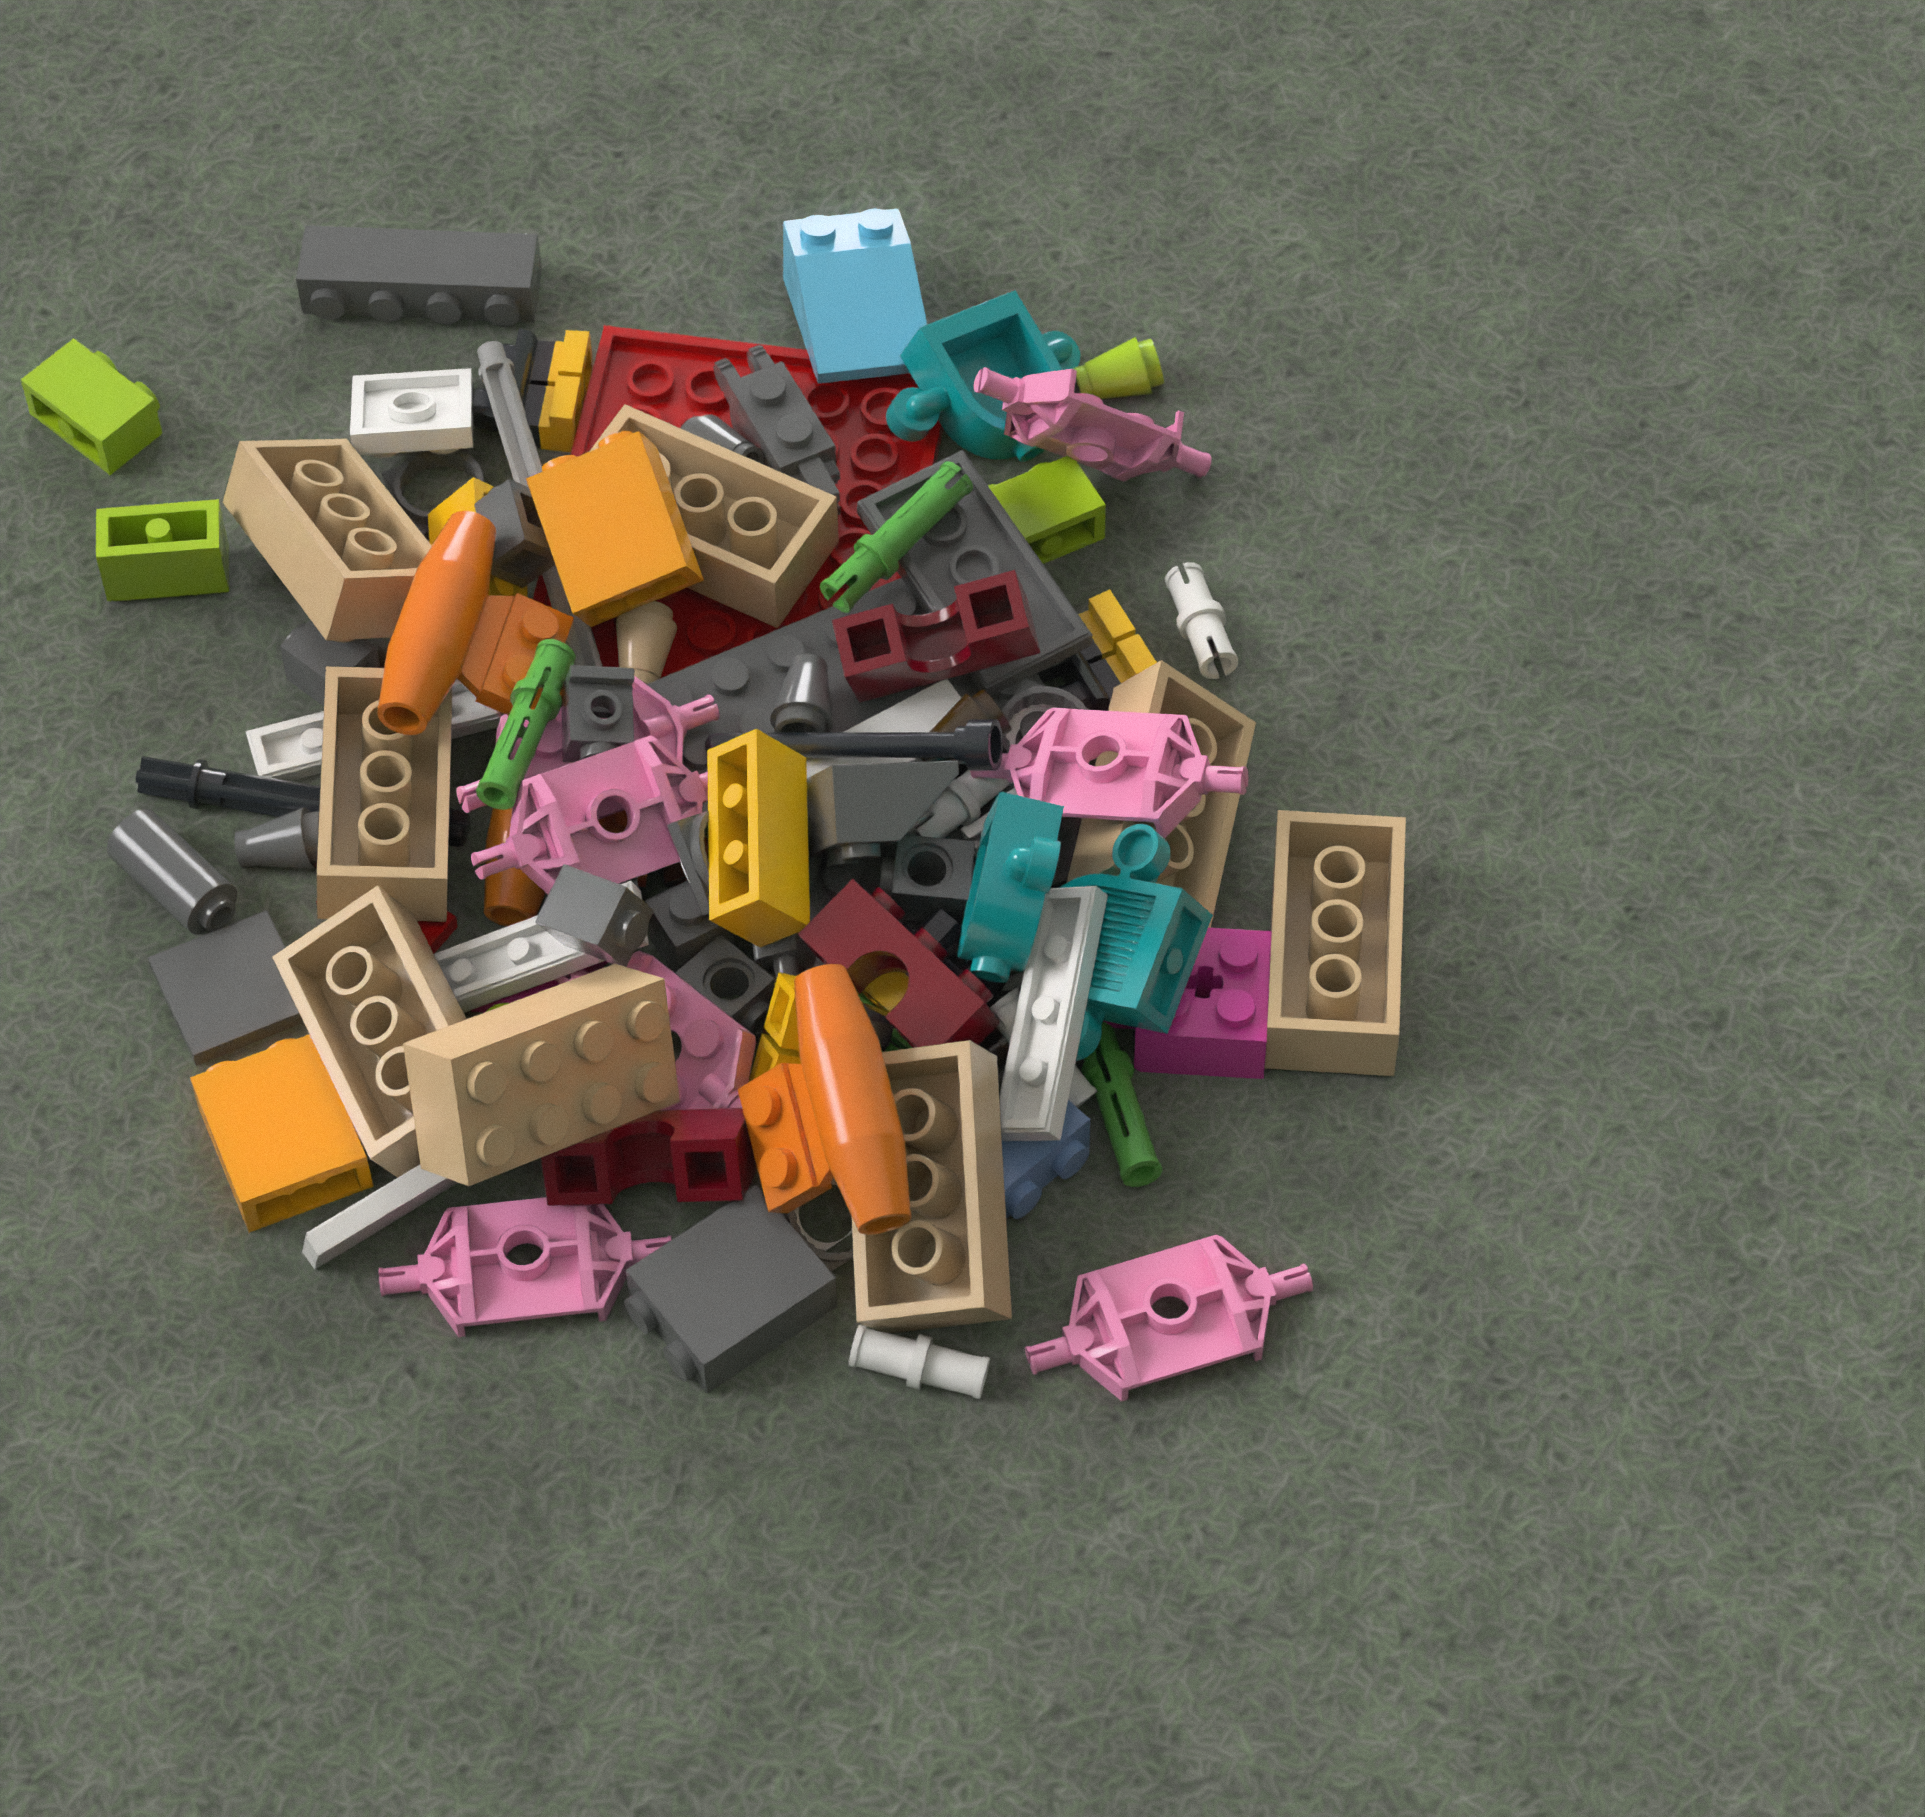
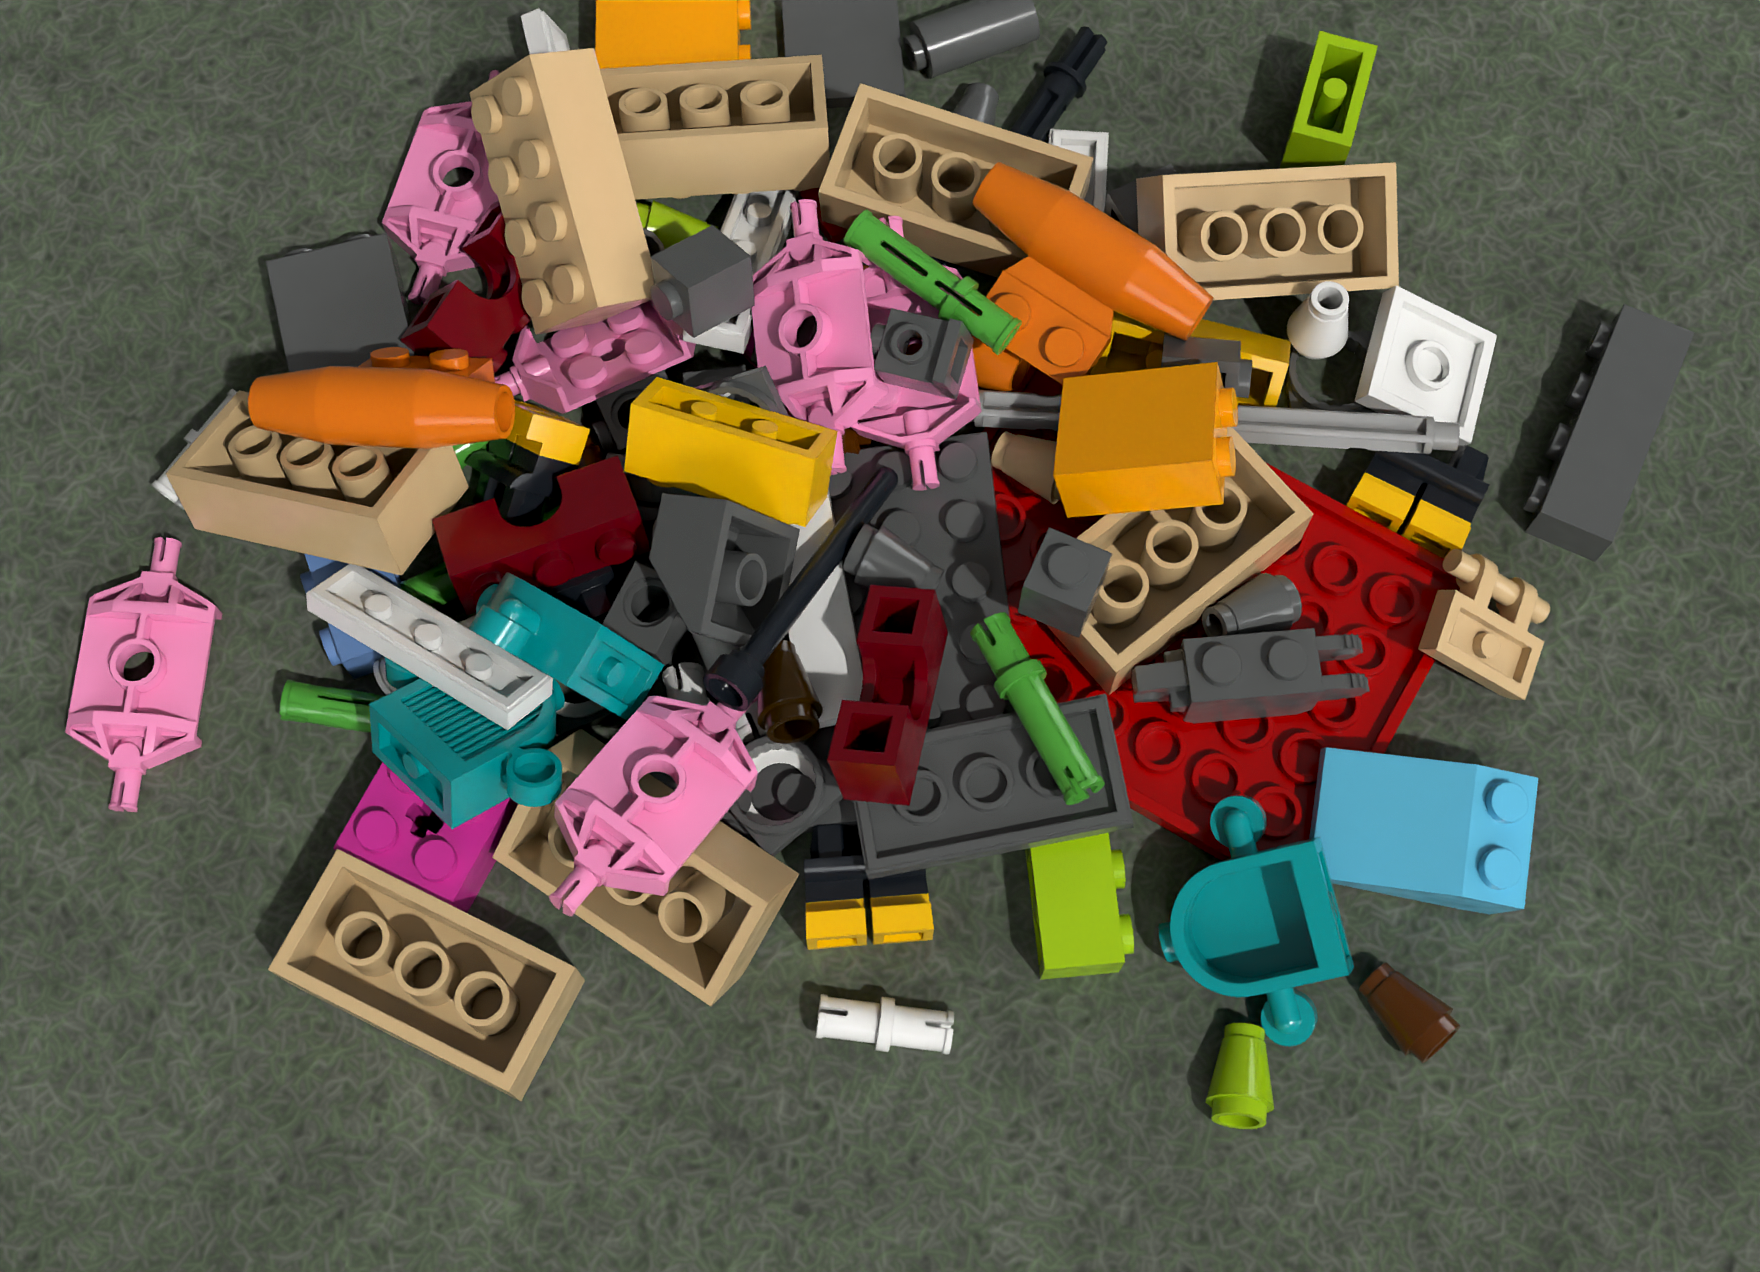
camera: 110 degrees right, 15 degrees up
lime brick [21,338,162,475] -> none
bright pink plate [974,367,1212,482] -> none
none -> dark grey brick [1018,527,1112,638]
none -> white cone [1287,281,1349,359]
none -> reddish brown cone [1359,962,1461,1063]
none -> tan plate [1418,549,1550,700]

